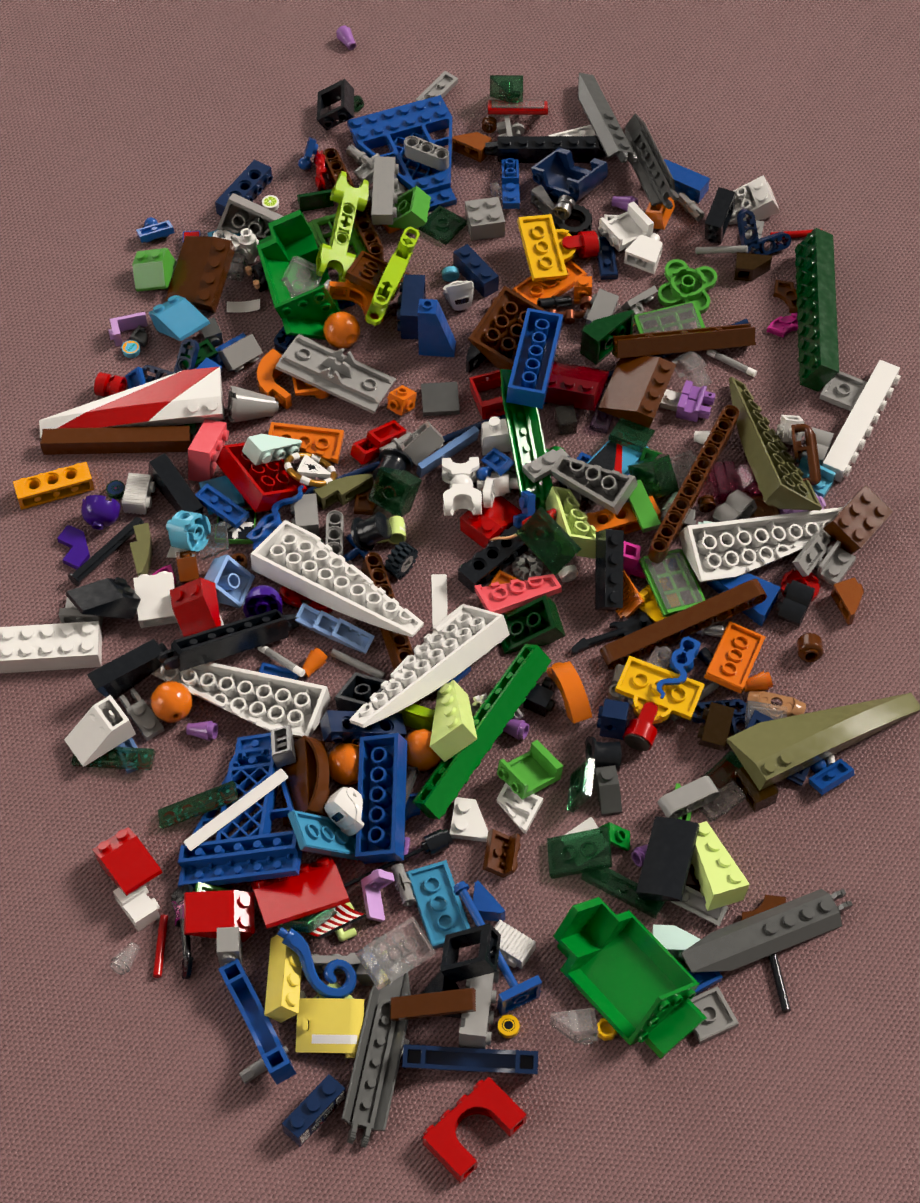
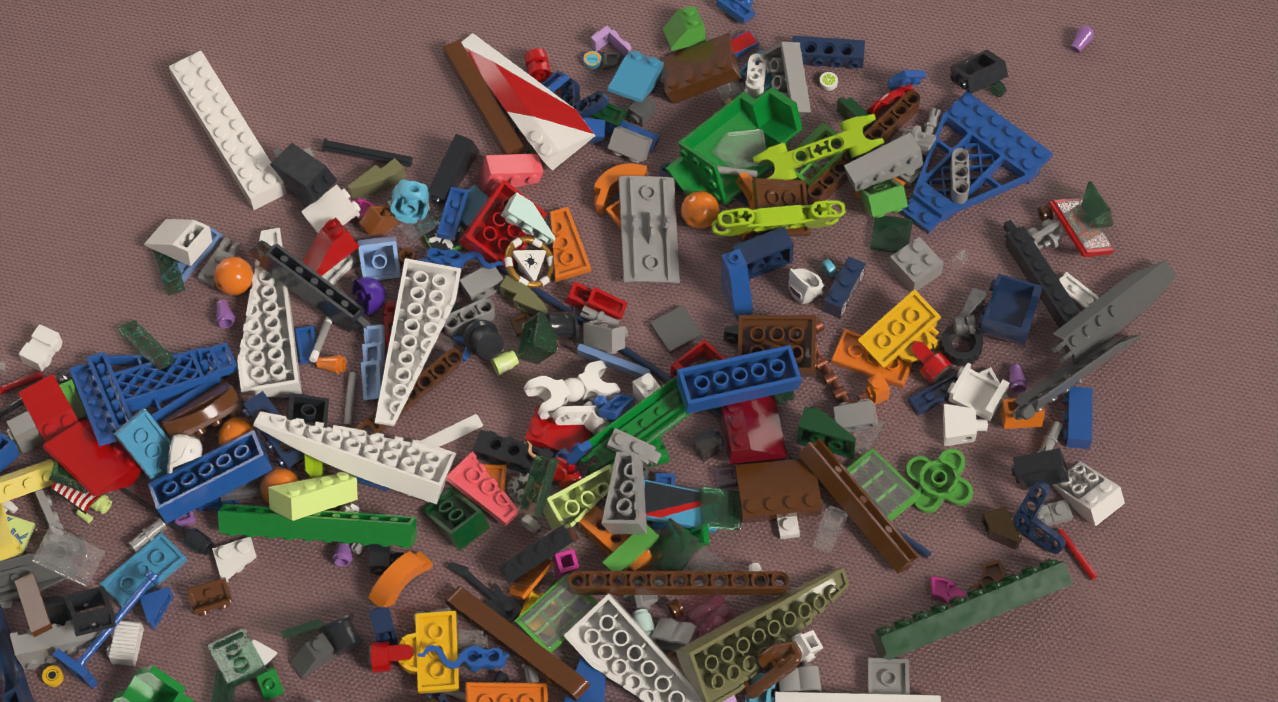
camera: 65 degrees right, 5 degrees up
light orange brick [13,462,95,510] -> none
dark purple tile [57,525,90,569] -> none
dark purple cylinder [81,495,121,530] -> none
black slope [87,639,168,700] -> none
red slope [92,827,163,896] -> none
tile [106,480,125,499] -> none
white brick [122,473,155,515] -> none
white sticker [184,769,288,851] -> none
white sticker [227,299,260,313] -> none
light grey cone [228,386,279,423] -> none
flat silver slope [271,725,296,767] -> none
blue plant [277,927,357,999] -> none
lavender bracket [361,869,394,922] -> none
black wheel [384,541,418,579] -> none
orange brick [387,385,417,416] -> none
light grey plate [416,71,458,101] -> none
dark orange slope [452,132,492,163] -> none
bright green panel [497,740,563,800] -> none
white wing [497,782,543,834] -> none
blue slope [501,158,520,209] -> none
black axle [537,295,572,310] -> none
light grey hinge [621,285,658,315] -> none
medium lavender hips [676,380,716,422] -> none
light grey bar [695,245,748,254] -> none
light grey bar [706,349,757,377] -> none

